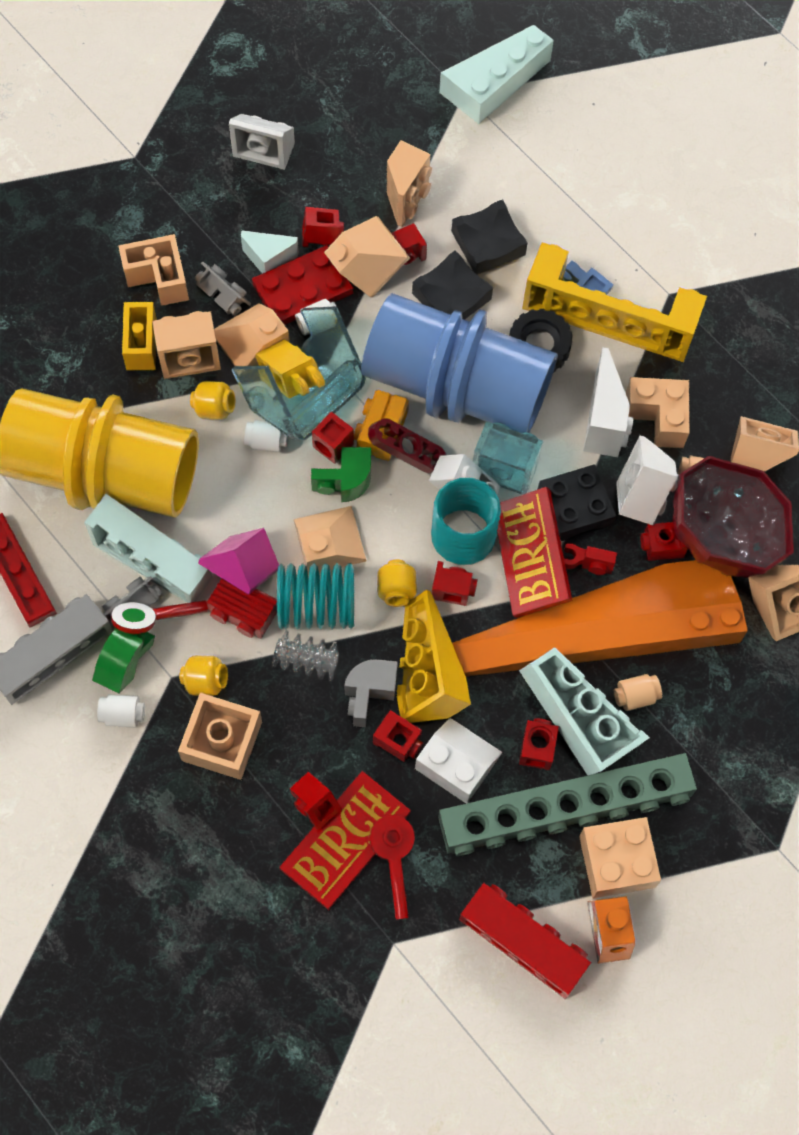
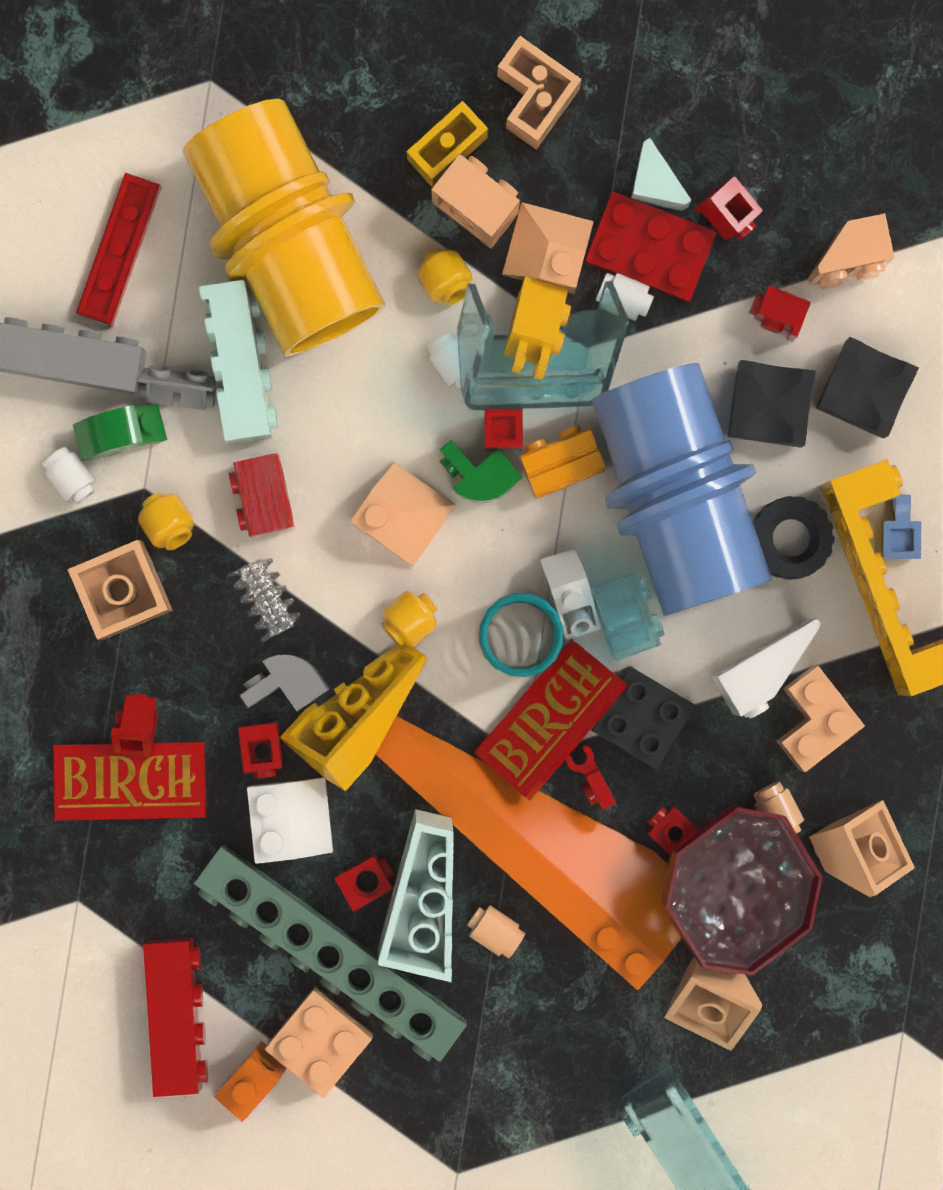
camera: 50 degrees right, 20 degrees up
piece [111,600,208,634] -> none
light grey hinge [195,262,251,316] -> none
dark pink slope [198,528,279,595] -> none
white slope [229,114,295,170] -> none
teal piece [277,563,354,630] -> none
light nougat slope [324,216,410,297] -> none
dark red beam [368,418,446,474] -> none
red piece [369,815,415,920] -> none
red brick [432,561,478,606] -> none
white slope [616,435,679,525] -> none

